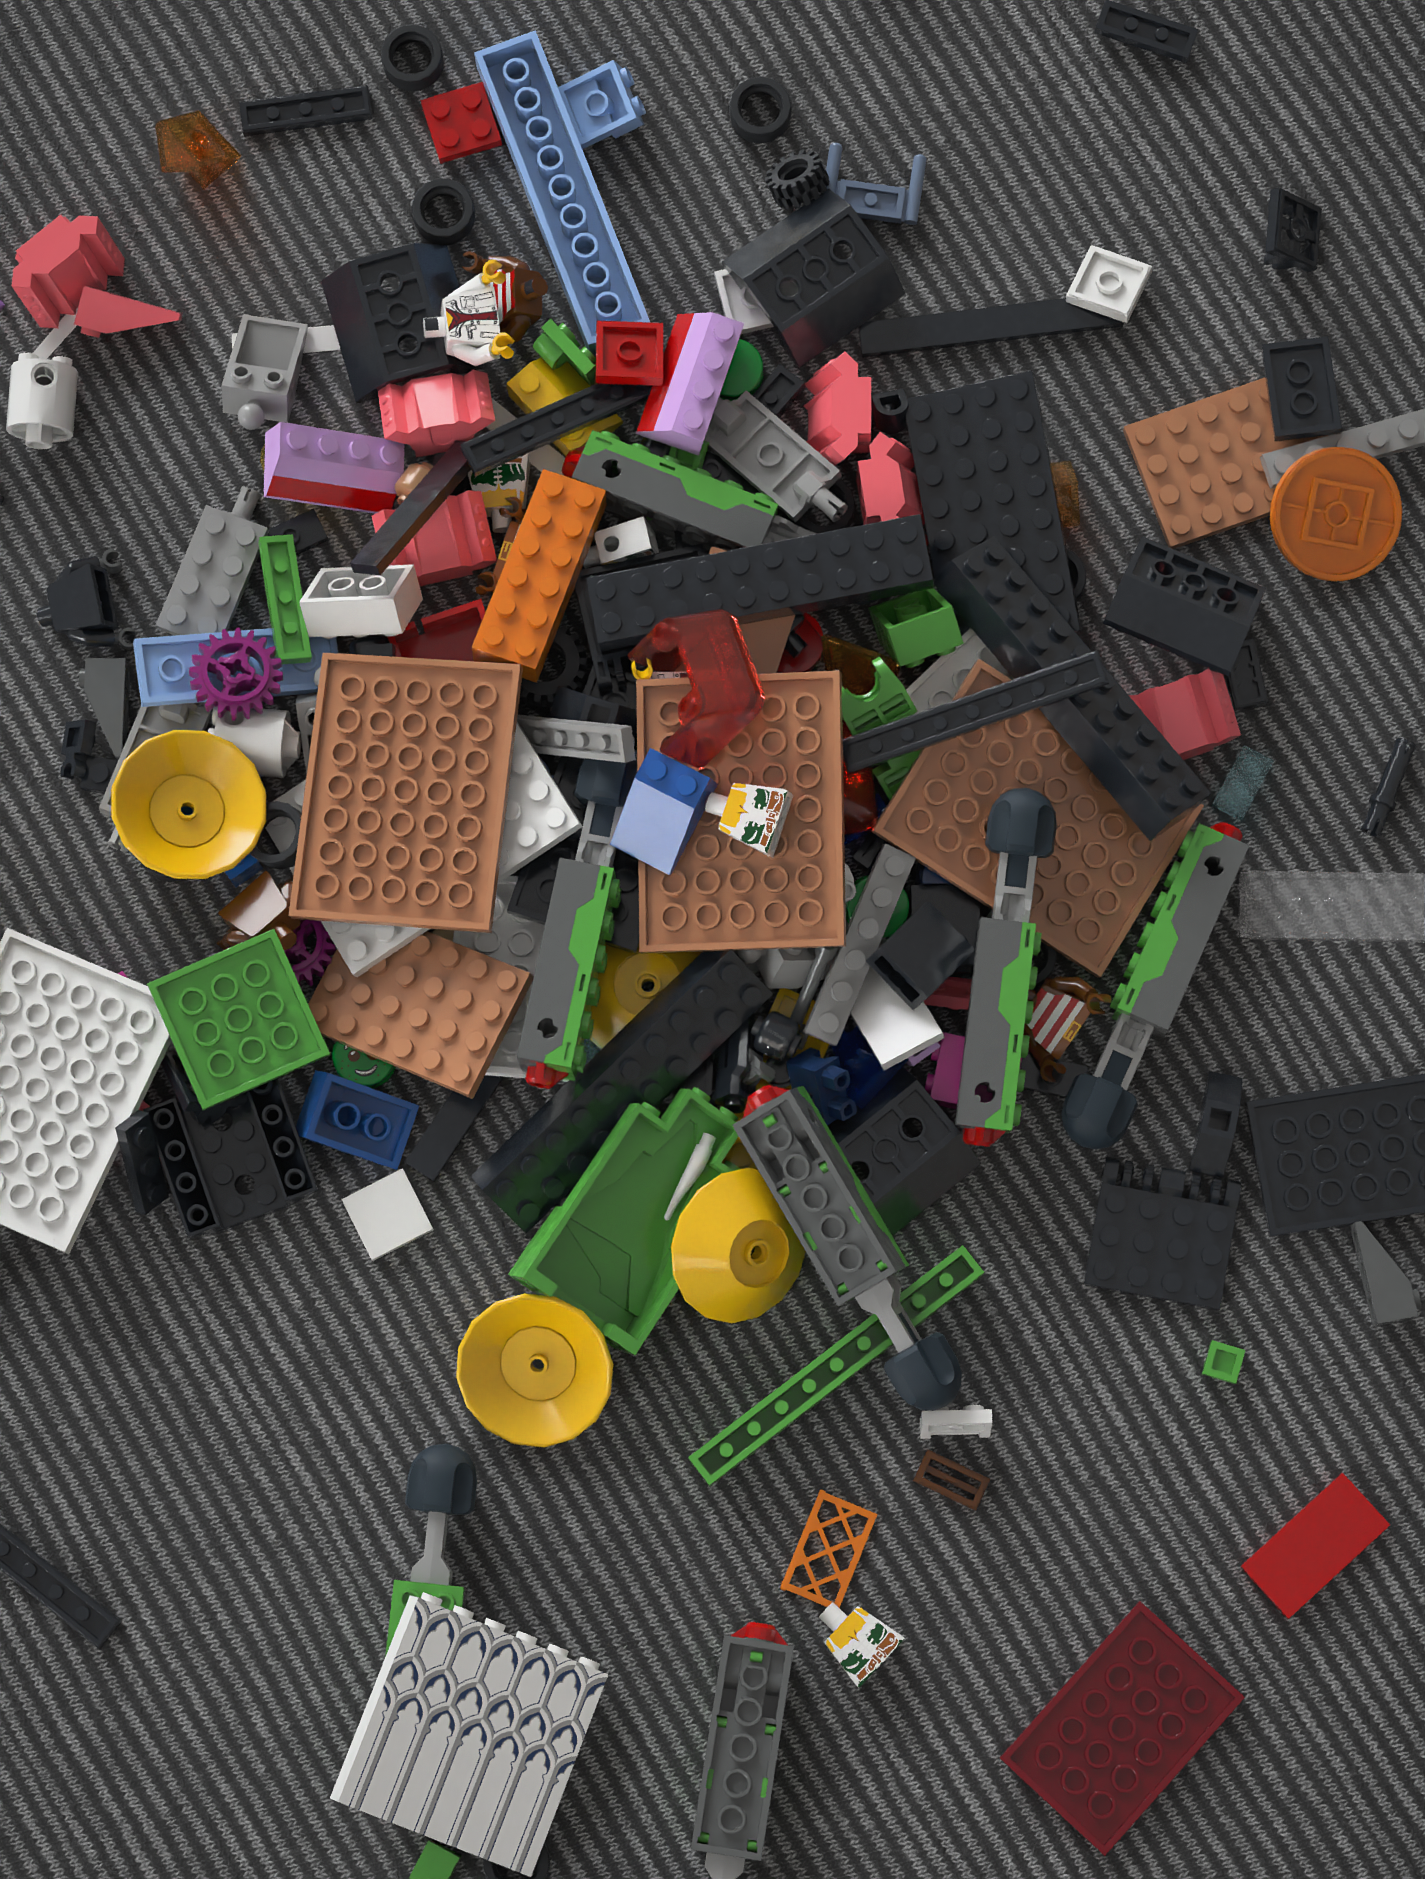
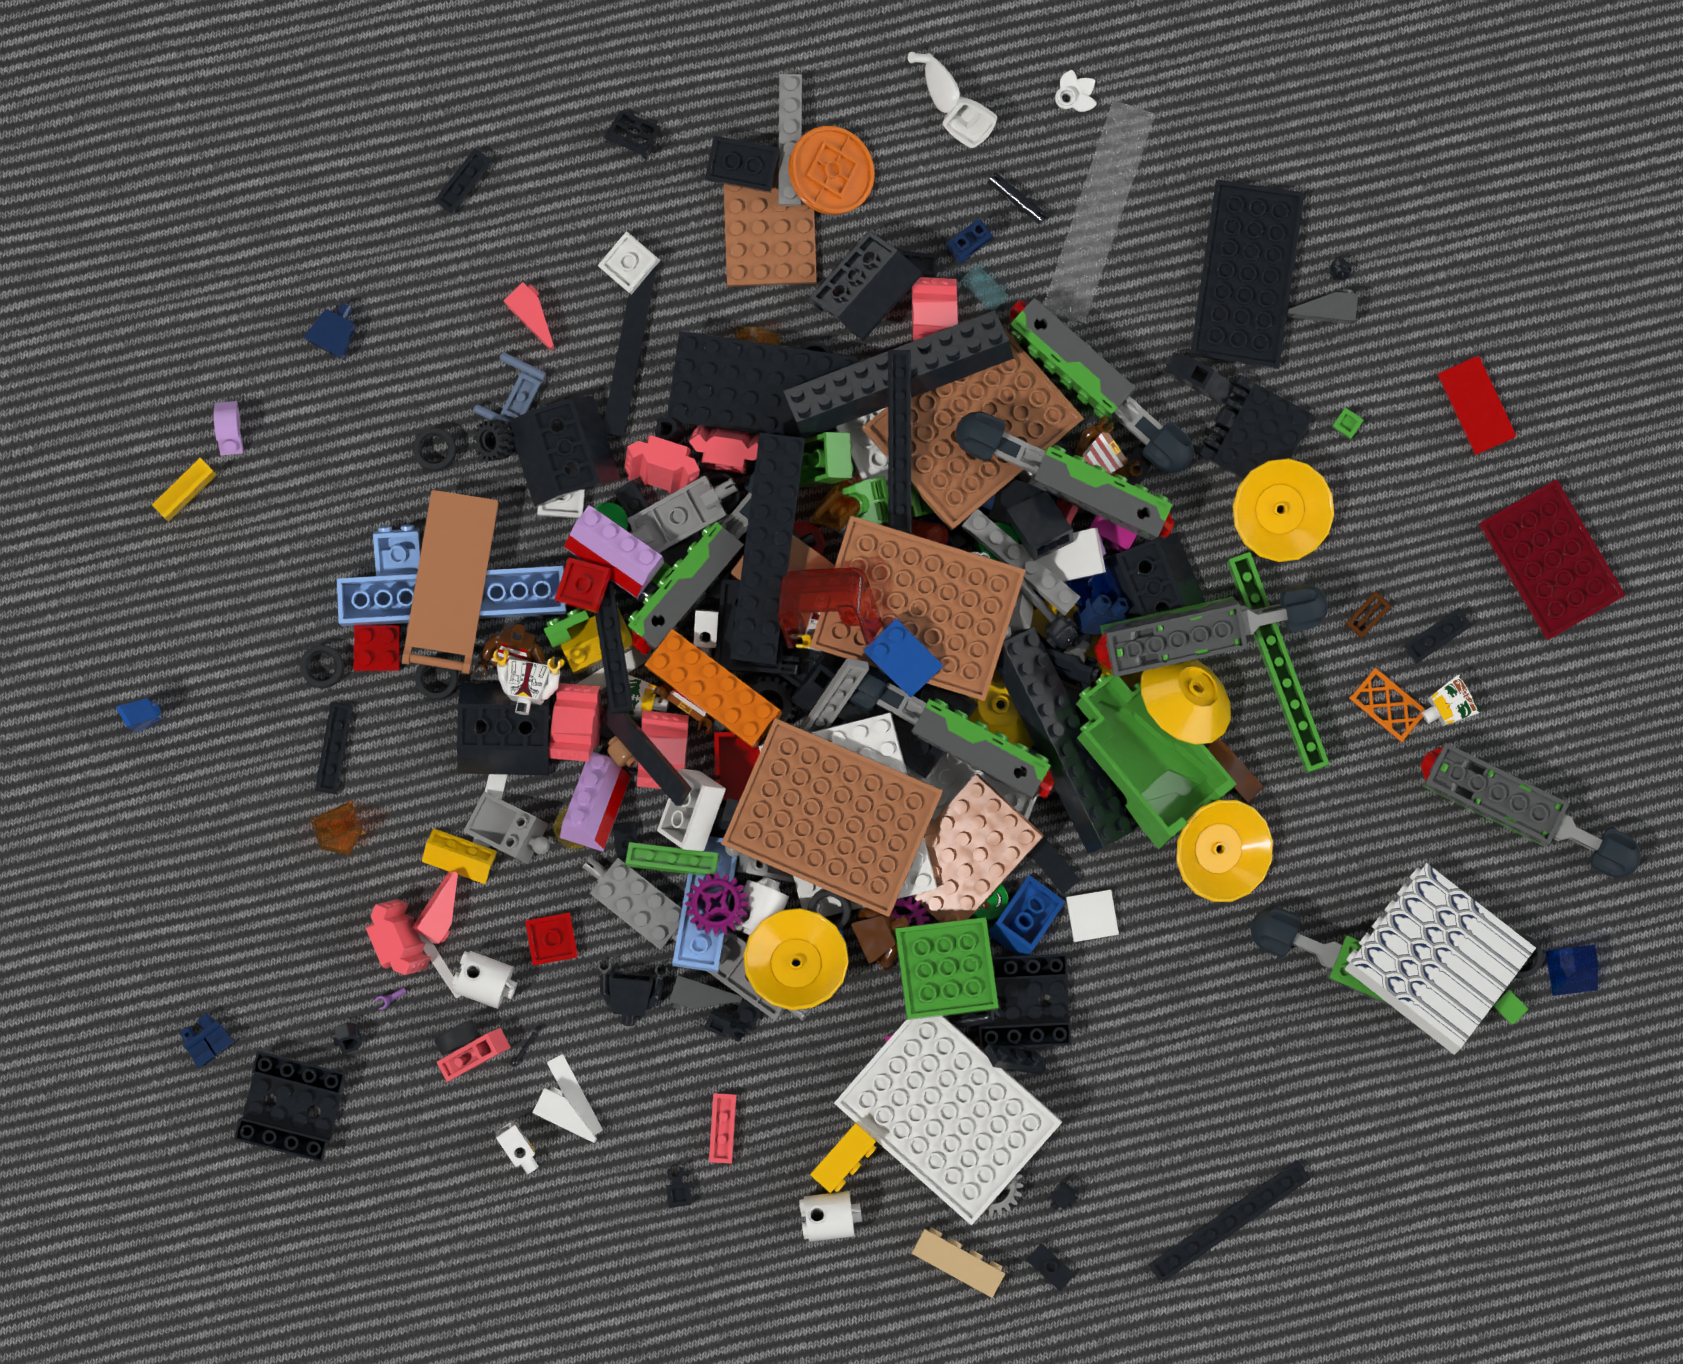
camera: 75 degrees left, 5 degrees up
white animal [664,1133,716,1220] -> none
torso [705,783,793,857] -> none
white plate [920,1405,992,1439] -> none
none -> nougat flag [402,490,499,674]
none -> yellow panel [422,828,497,884]
none -> coral slope [504,282,555,352]
none -> red plate [525,913,578,966]
none -> dark blue hips [946,218,993,265]
none -> reddish brown slope [1207,738,1264,803]
none -> yellow dish [1233,458,1334,562]
none -> black plate [1403,607,1472,664]

